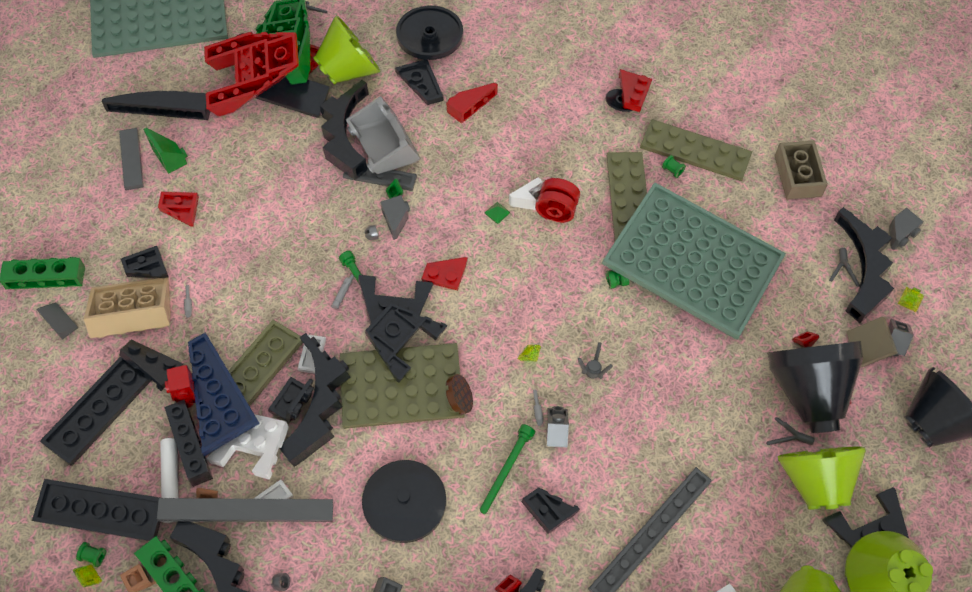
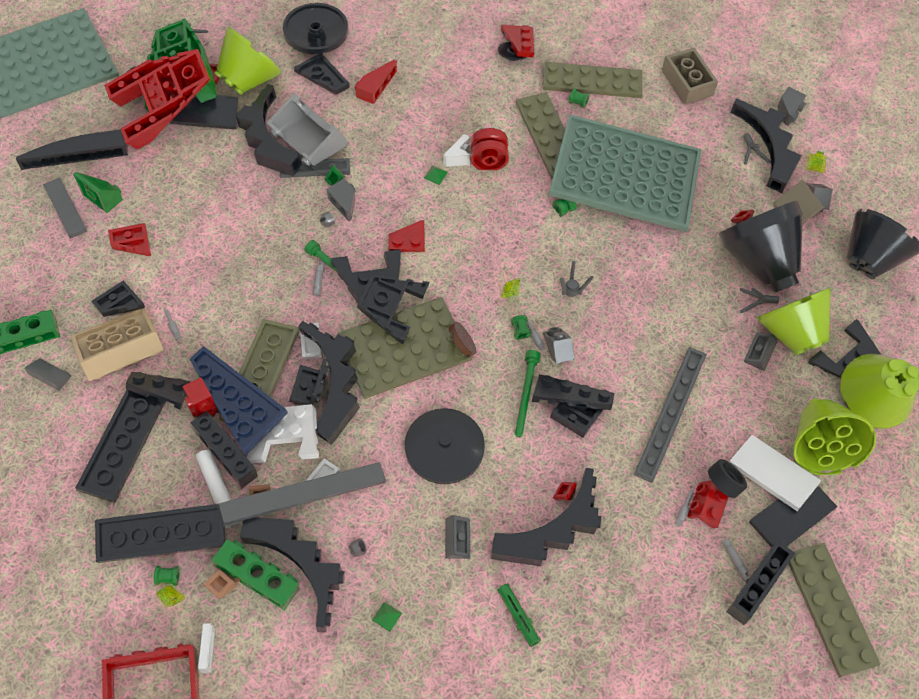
camera: 20 degrees left, 0 degrees up
none -> green bush [511,315,531,340]
none -> black wing [532,374,615,410]
none -> dark grey slope [744,333,777,371]

